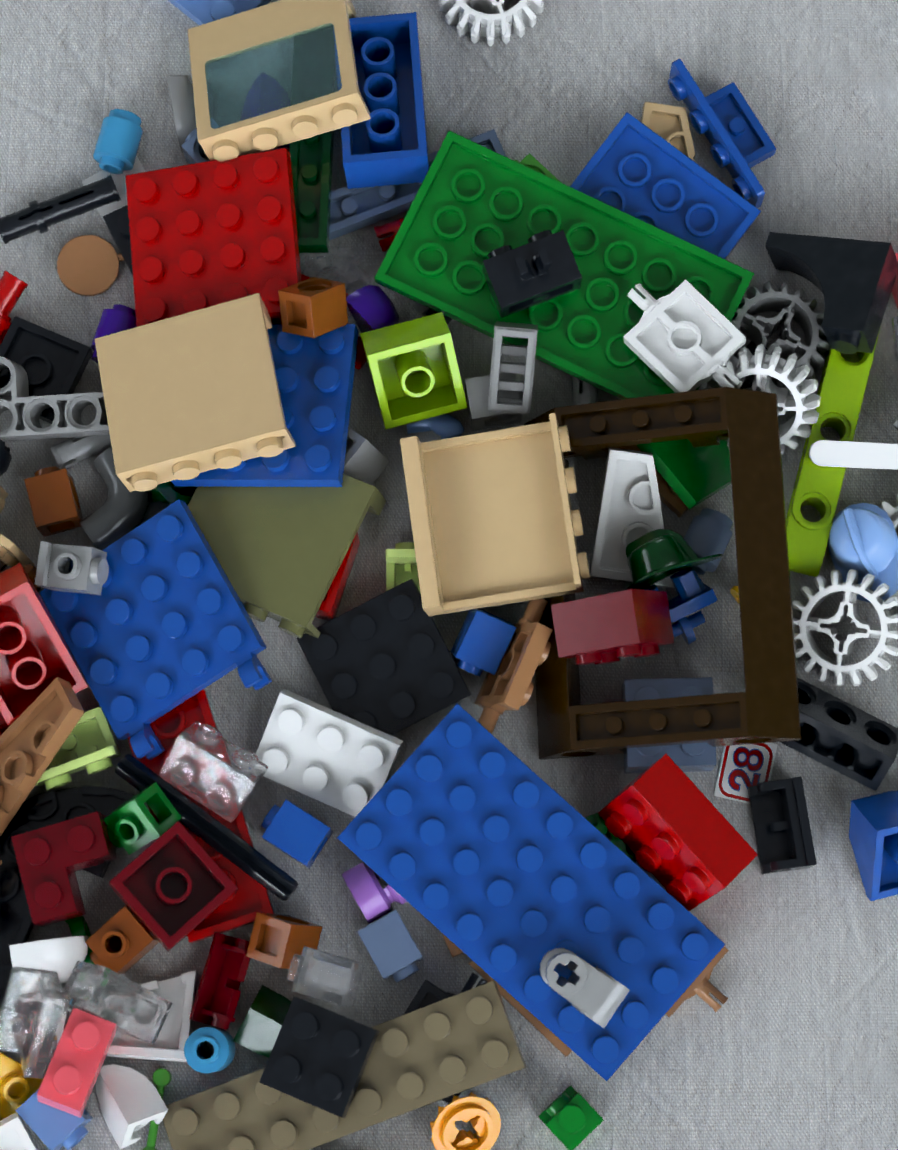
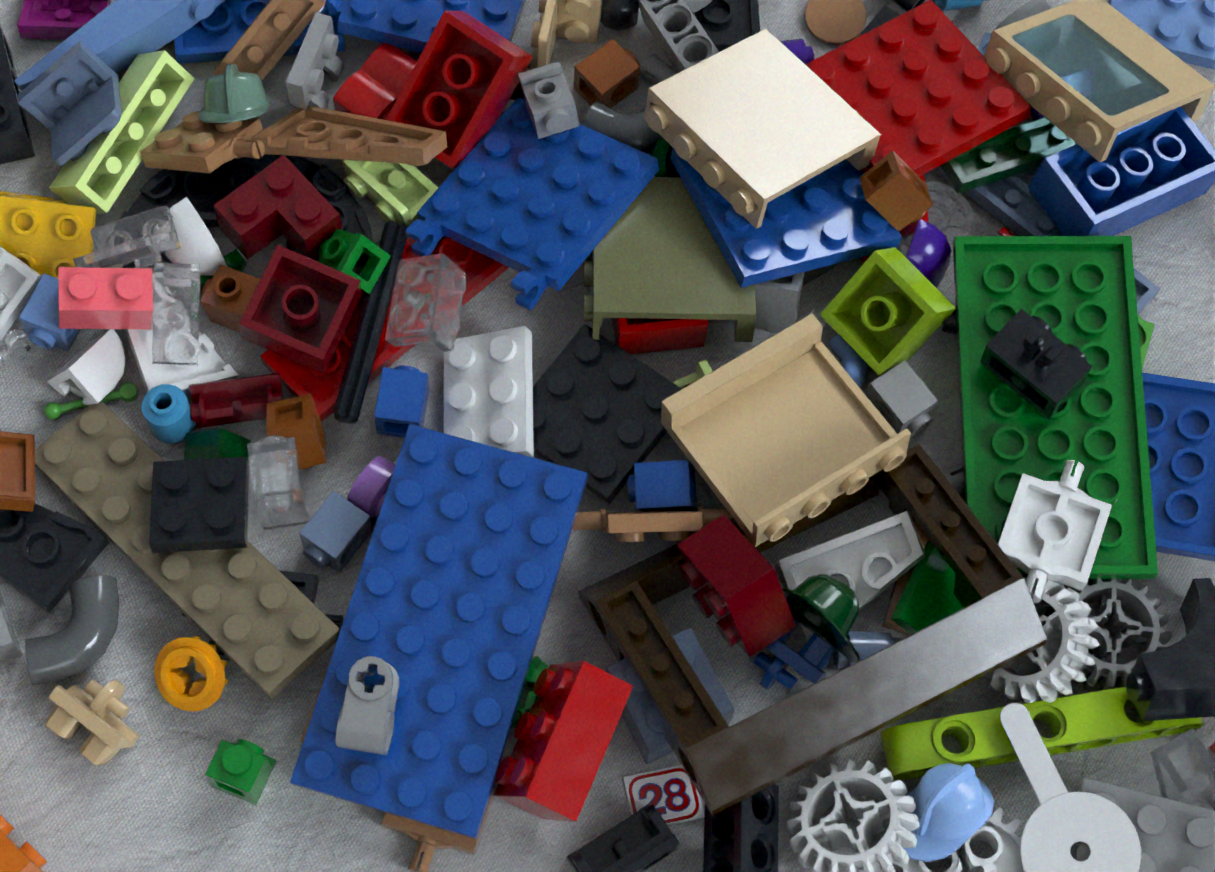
camera: 55 degrees right, 10 degrees down
light grey slope [488,321,538,415] -> none

